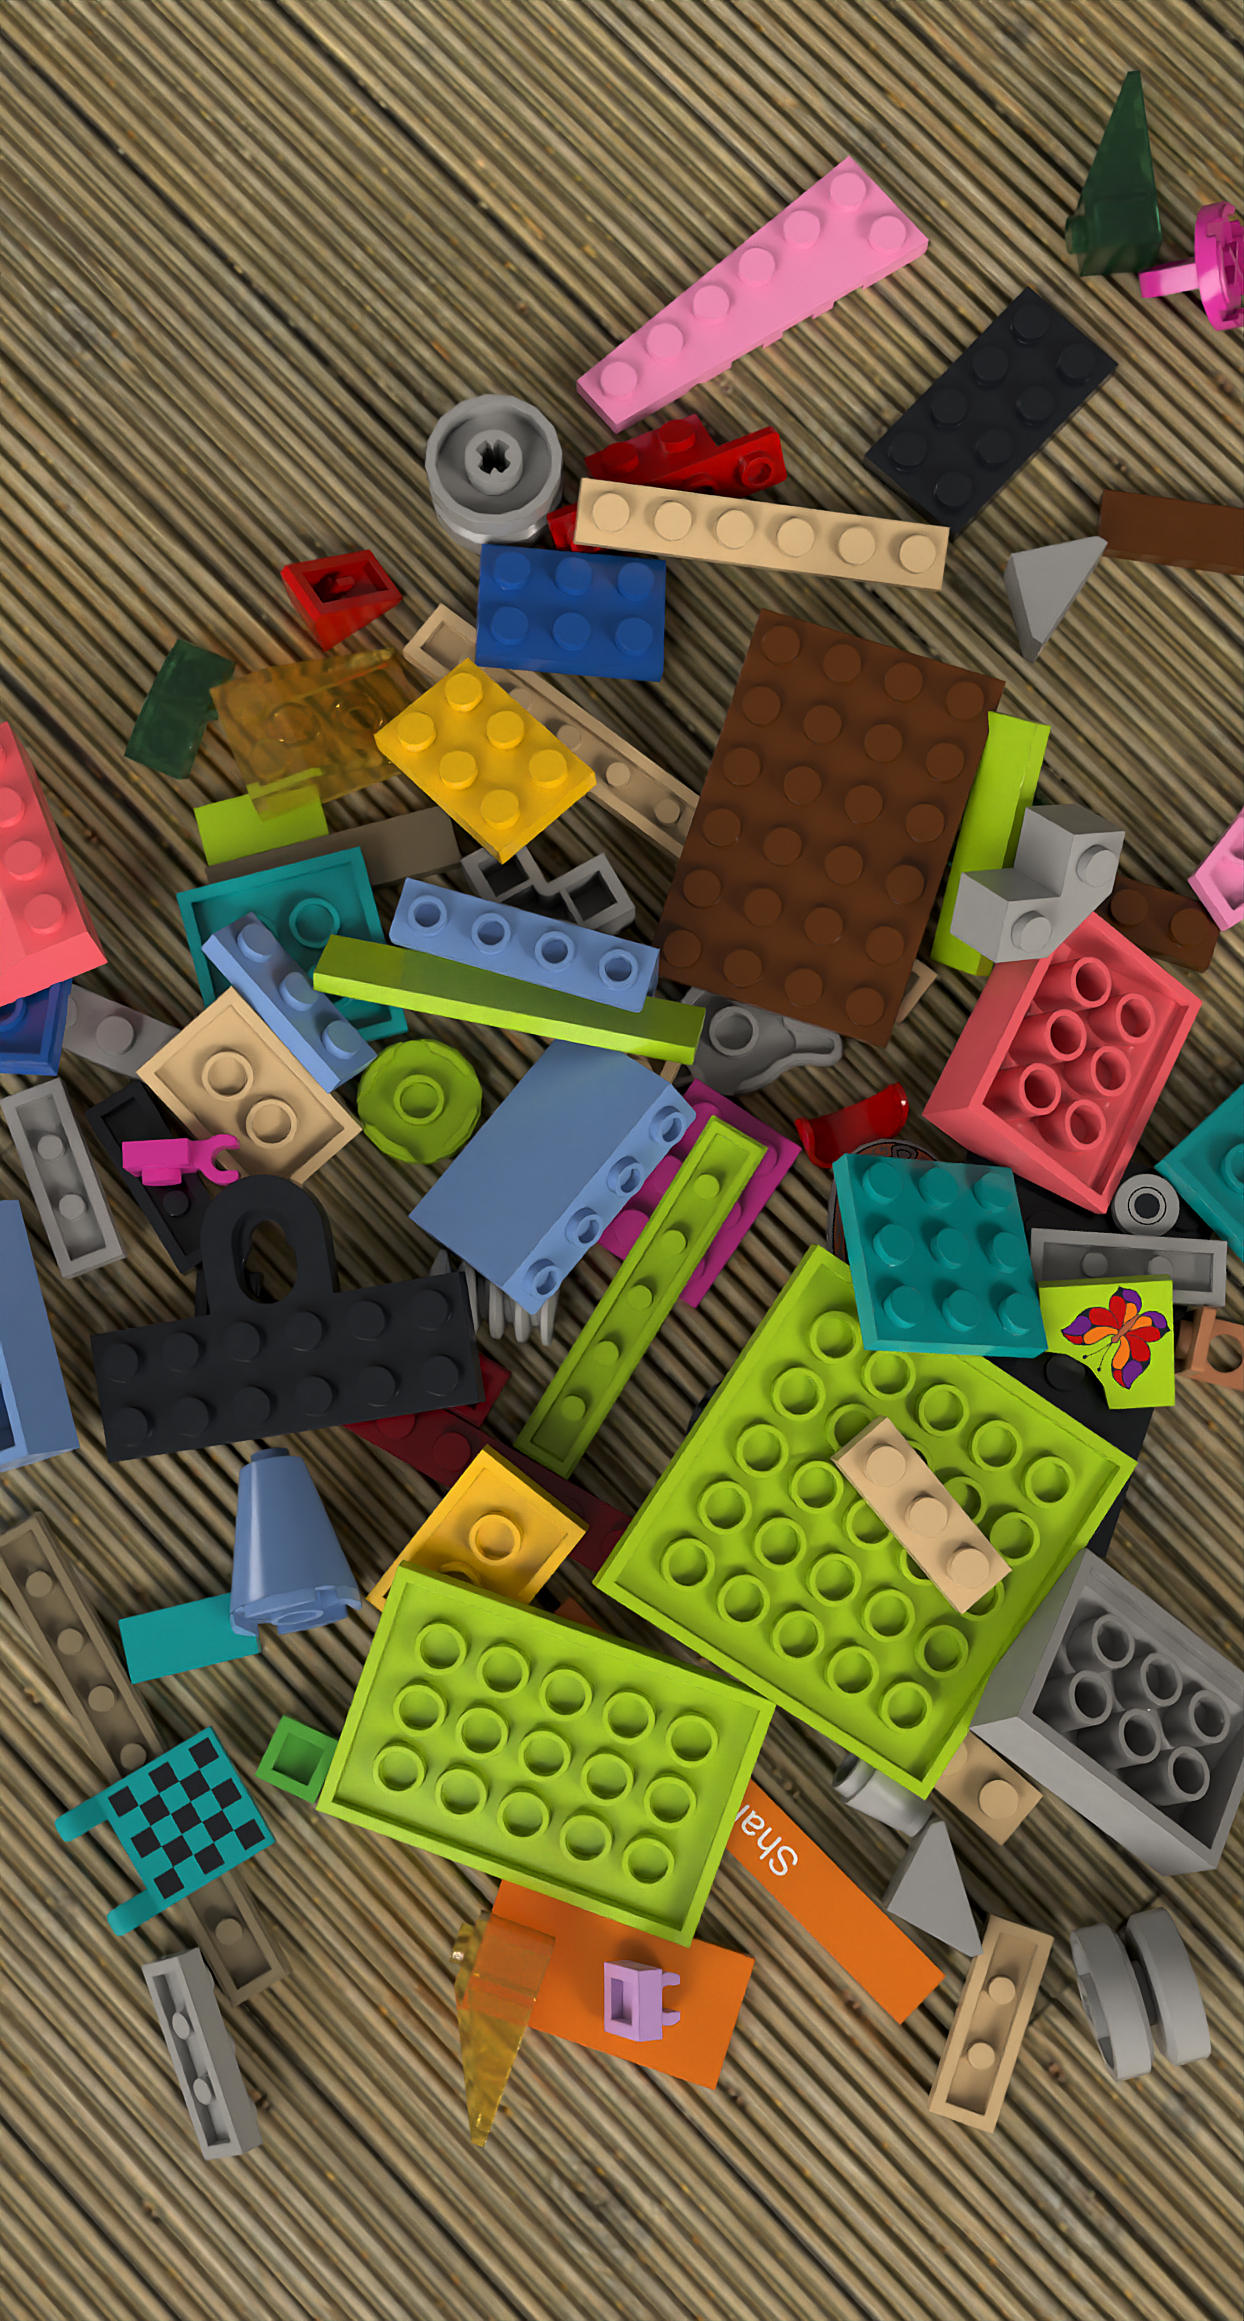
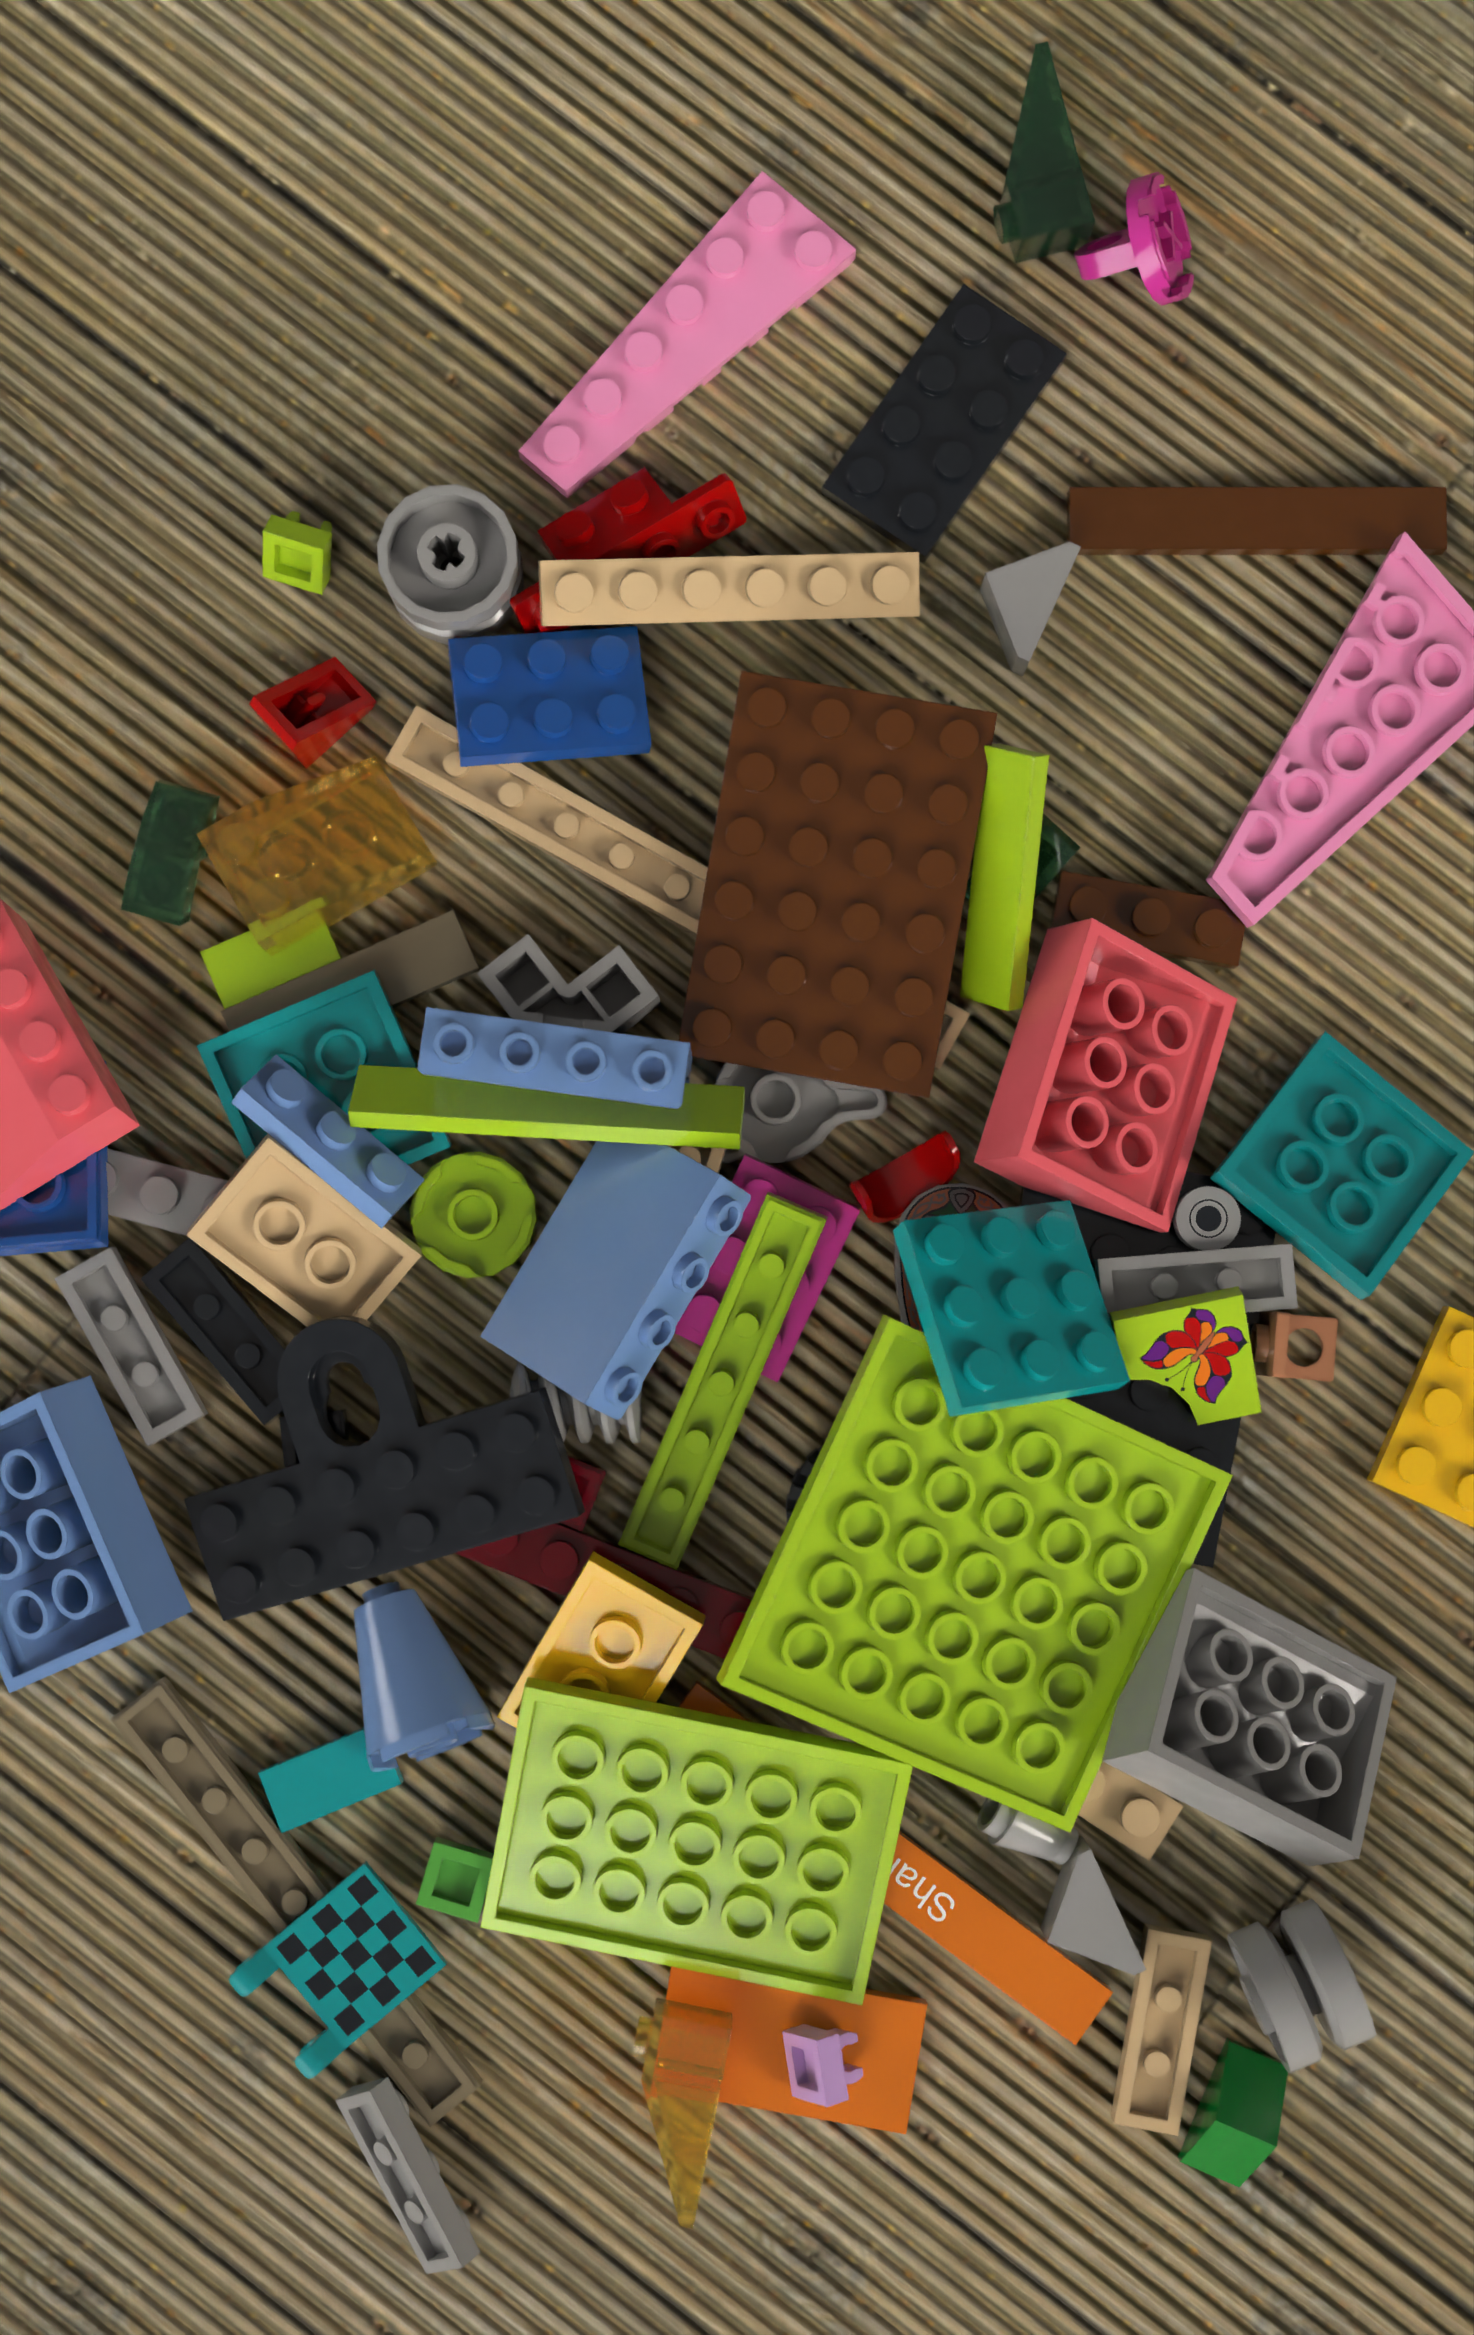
camera: 10 degrees left, 5 degrees up
dark pink plate [122,1134,241,1186] -> none
yellow plate [373,657,597,865] -> none
tan plate [830,1414,1012,1614] -> none
light grey brick [950,803,1126,963] -> none
none -> lime tile [262,511,332,595]
none -> green slope [1178,2038,1288,2187]

